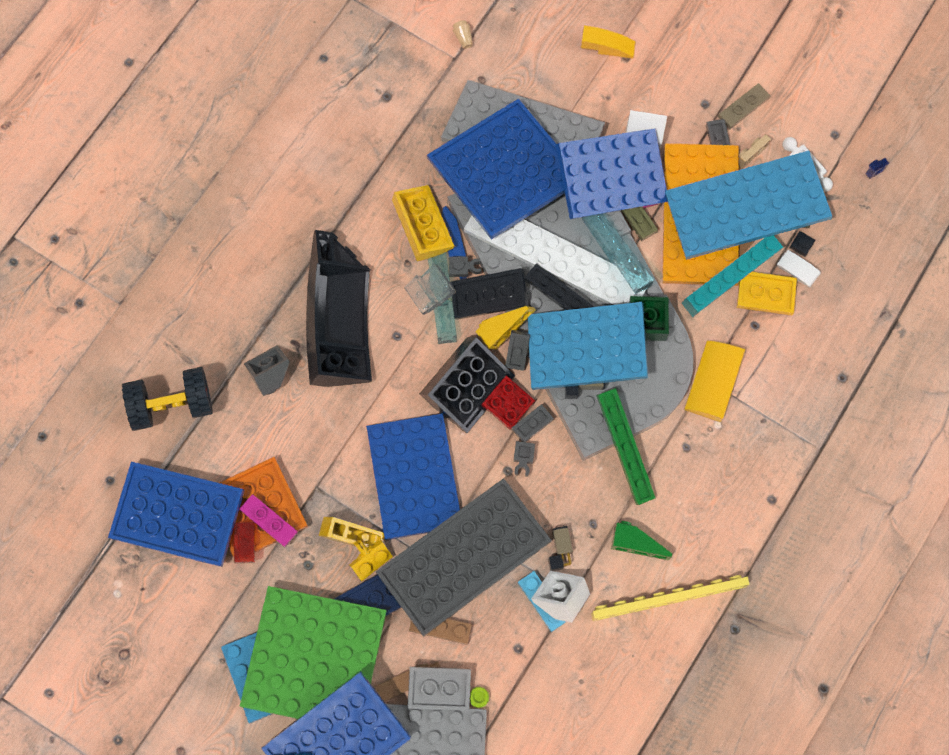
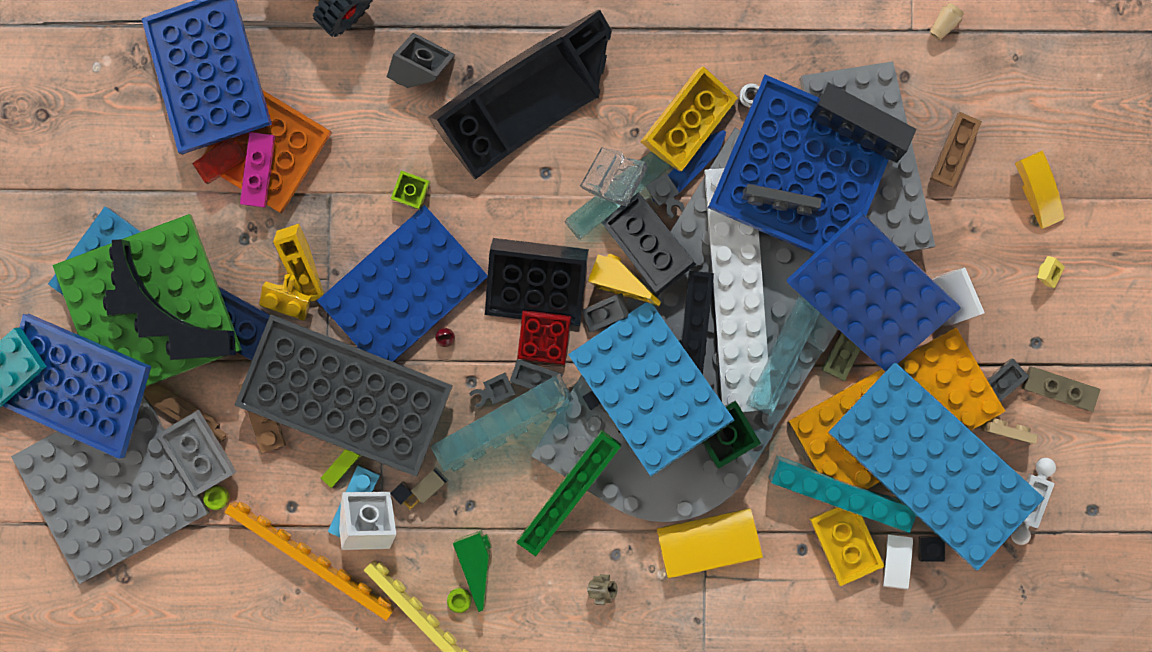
camera: 60 degrees right, 15 degrees up
clear blue plate [865,158,889,179] -> none
none -> black arch [103,239,236,360]
none -> light orange plate [224,501,395,621]
none -> lime piece [321,449,362,488]
none -> lime piece [391,170,431,210]
none -> clear light blue brick [430,374,573,472]
none -> dark red hinge [435,328,455,347]
none -> lime tile [447,587,472,613]
none -> dark tan gear [587,574,618,605]
none -> white plate [739,84,759,108]
none -> dark grey plate [742,184,822,215]
none -> black brick [809,82,916,163]
none -> medium nougat plate [930,112,982,188]
none -> light yellow plate [1037,256,1065,288]

